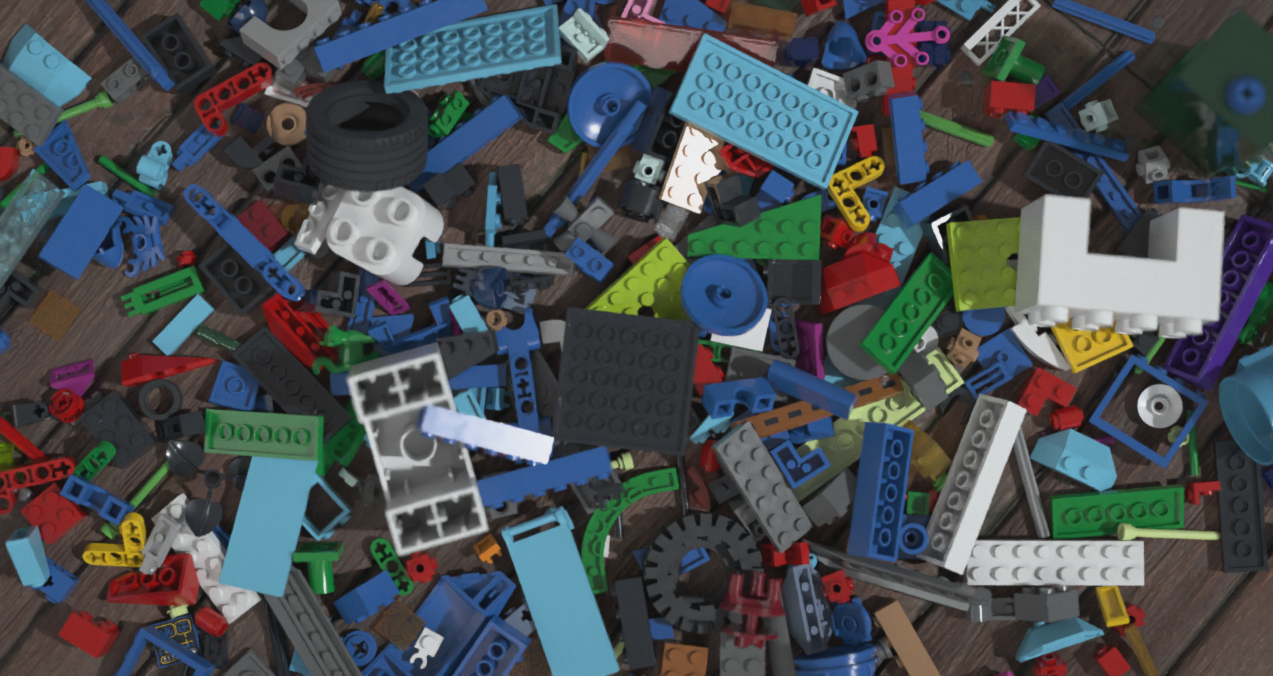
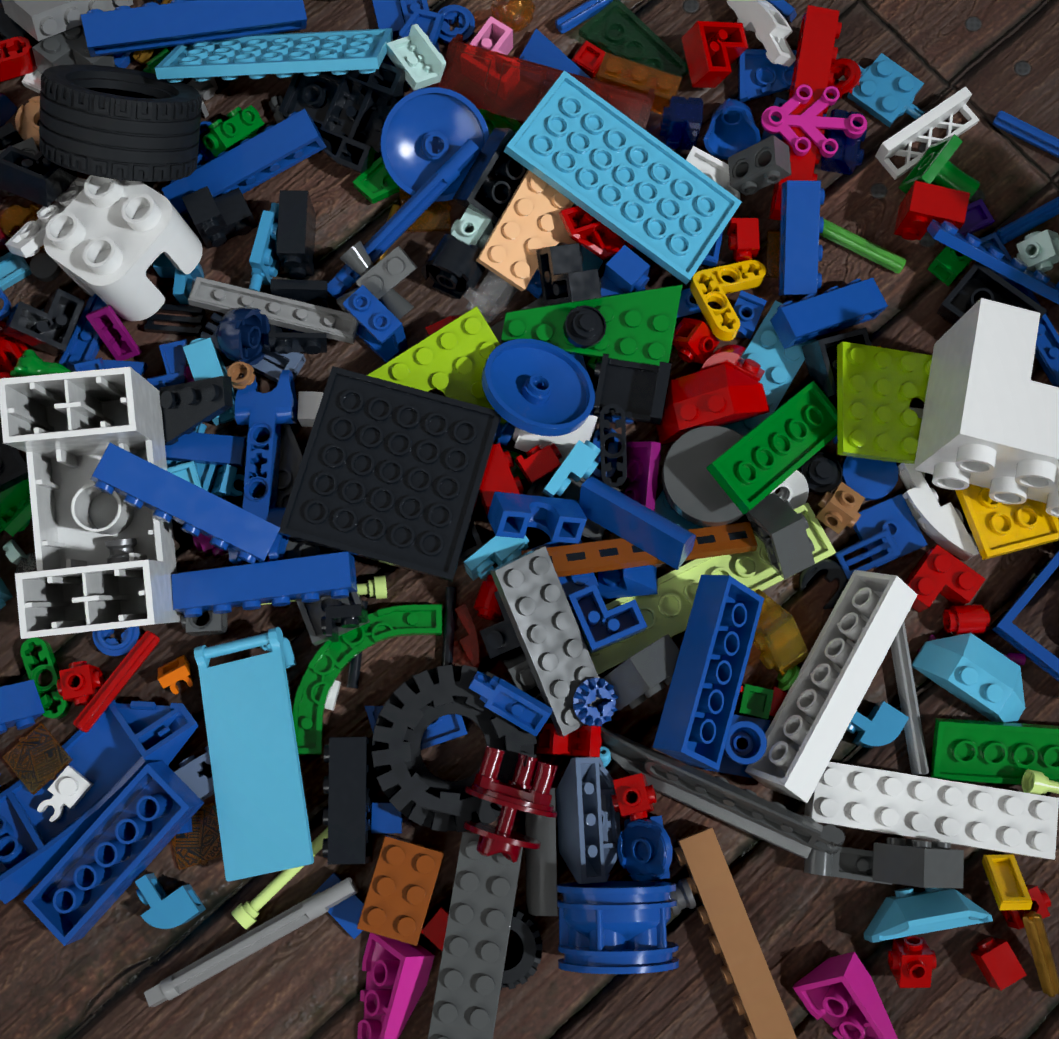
camera: 10 degrees right, 10 degrees down
none -> red axle [73,631,160,733]
none -> flat silver wheel [105,538,137,564]
none -> blue hinge [469,671,553,736]
none -> red brick [515,443,562,485]
none -> medium azure plate [541,440,601,497]
none -> black plate [563,305,606,349]
none -> blue gear [573,678,619,727]
none -> dark azure brick [846,701,909,747]

